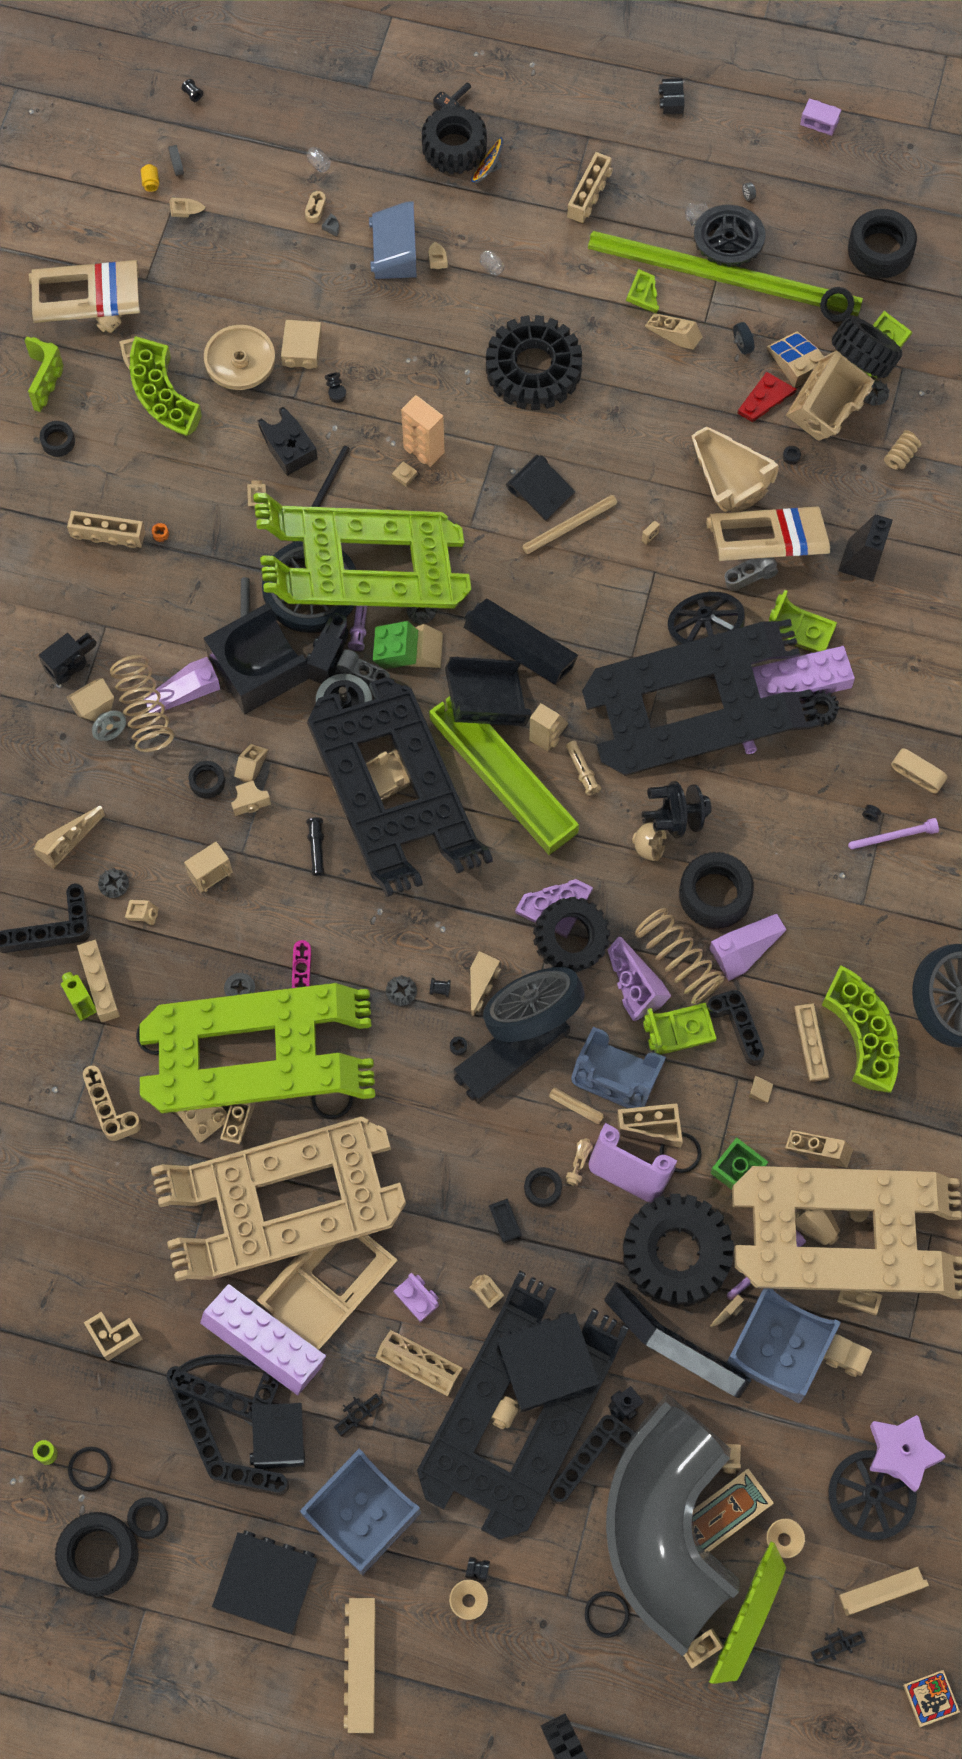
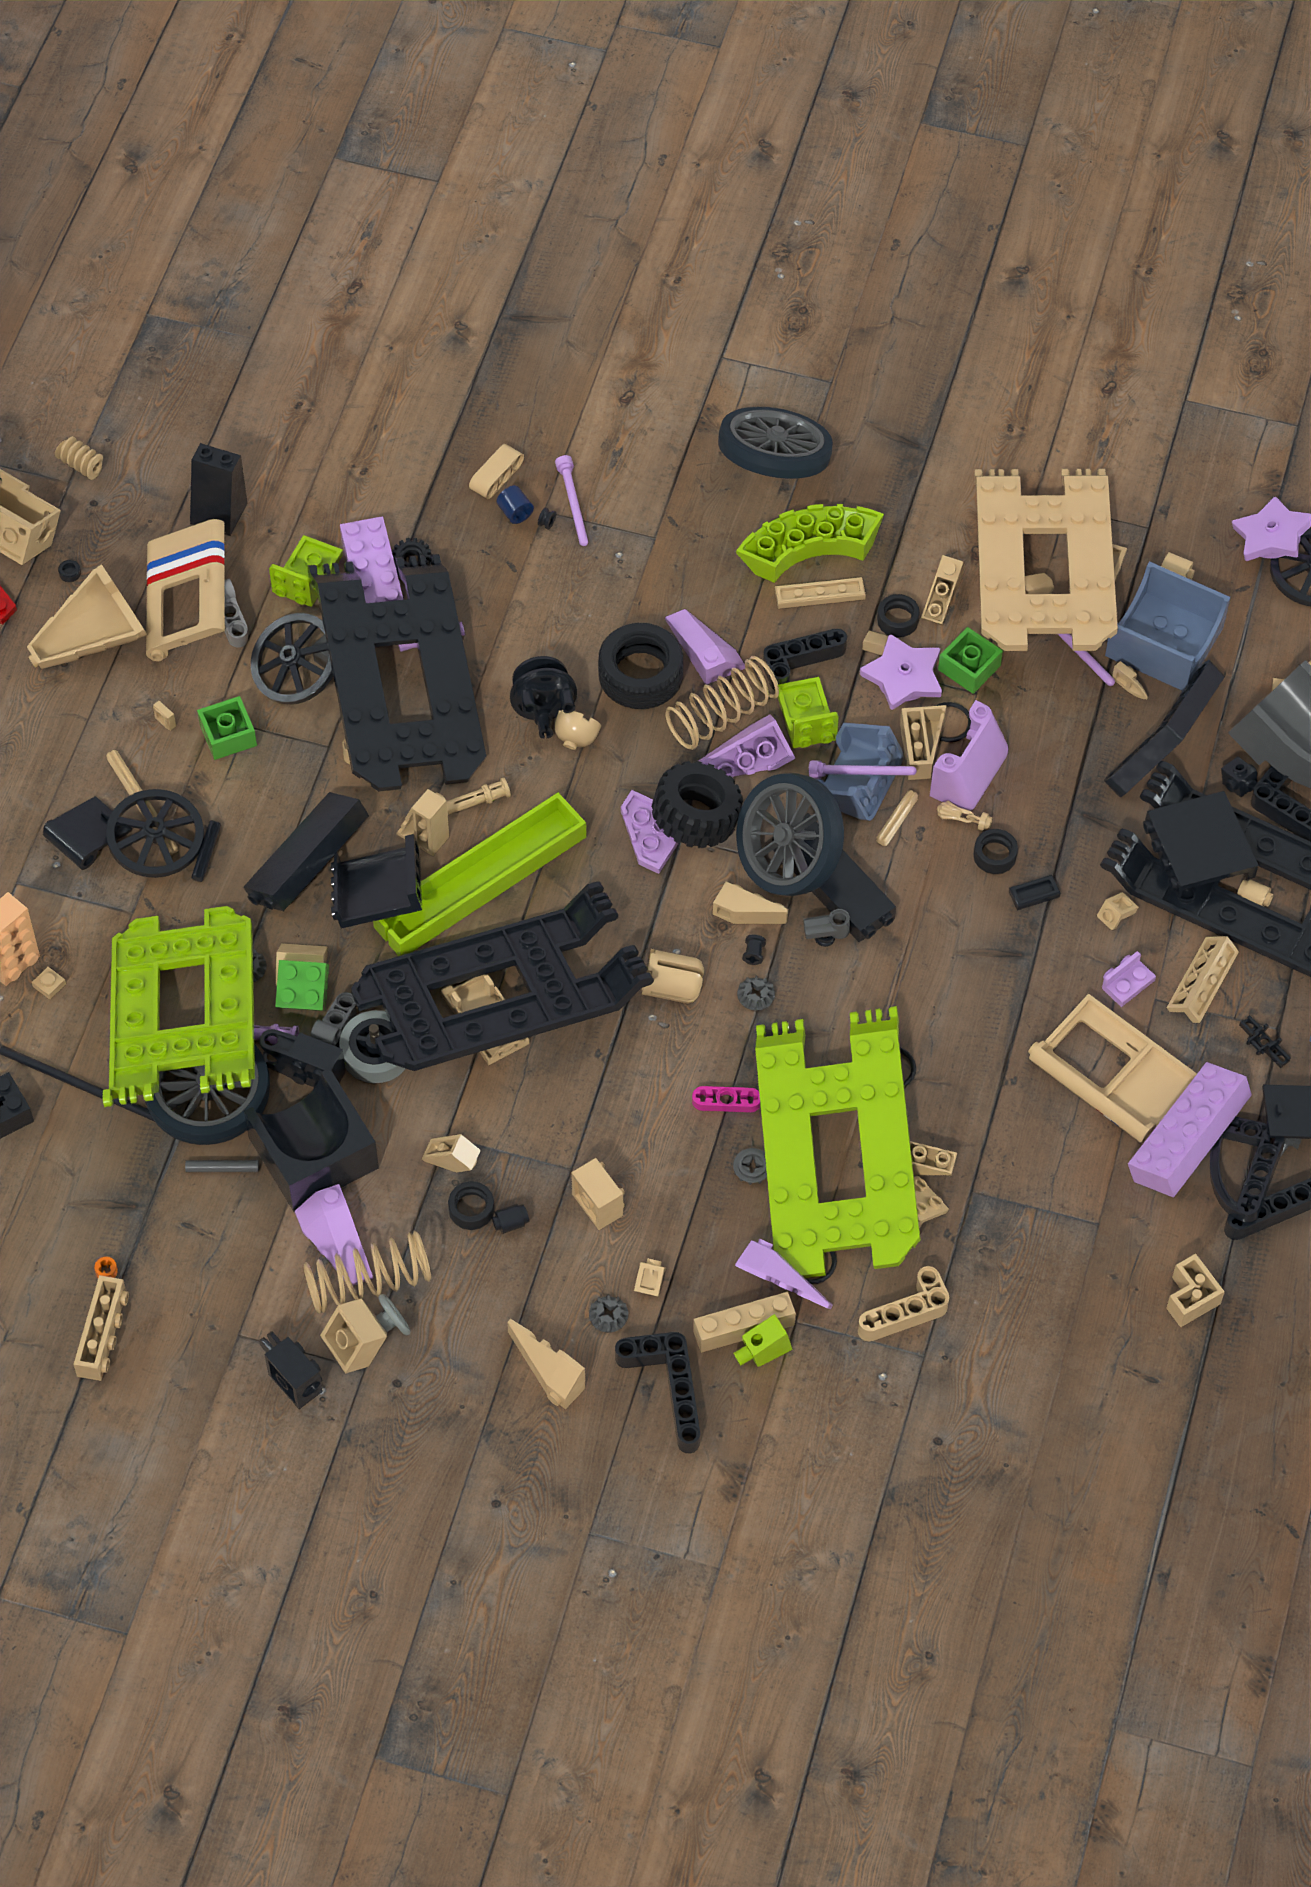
camera: 90 degrees left, 10 degrees down
tan bracket [151,1116,406,1281] -> none
tan brick [231,781,271,816] -> none
tan bracket [247,481,266,507] -> none
black pin [306,817,324,876] -> none
black tyre [623,1194,734,1307] -> none
none -> black wheel [106,789,204,878]
none -> black axle [191,820,221,882]
none -> bright green brick [197,696,257,760]
none -> black brick [492,1204,530,1234]
none -> dark blue piece [496,485,534,524]
none -> tan cylinder [642,949,704,1004]
none -> lavender wedge [735,1239,833,1309]
none -> dark grey piece [803,909,850,939]
none -> lavender piece [809,760,917,779]
none -> lavender plate [860,635,942,710]
none -> black tyre [877,594,920,637]

